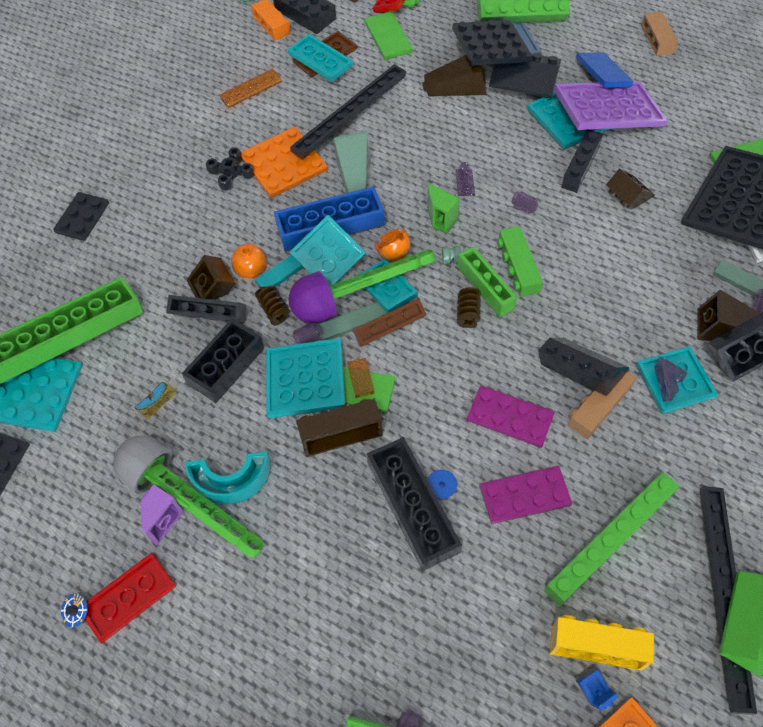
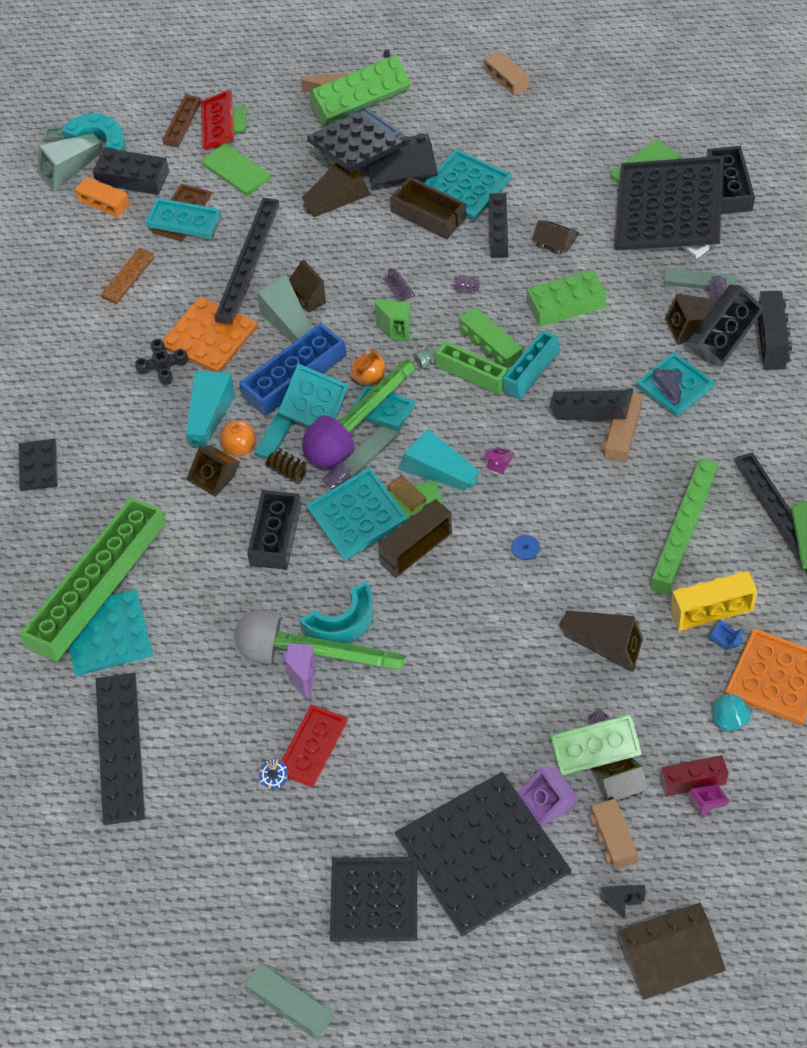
camera: 25 degrees left, 5 degrees down
clear yellow slope [134,382,176,420] -> none
black brick [166,295,246,323] -> none
reddish brown plate [352,298,427,347] -> none
black brick [366,437,462,572] -> none
dark brown piece [457,287,481,328] -> none
magenta plate [466,385,555,448] -> none
magenta plate [479,466,573,525] -> none
medium lavender plate [553,81,668,130] -> none
blue tile [576,52,634,88] -> none
none -> teal slope [186,370,235,447]
none -> dark brown slope [289,260,326,313]
none -> dark brown piece [390,177,467,239]
none -> teal slope [398,429,480,491]
none -> magenta slope [484,447,515,474]
none -> teal brick [502,330,561,399]
none -> bright green brick [527,269,607,327]
none -> dark brown slope [560,610,643,672]

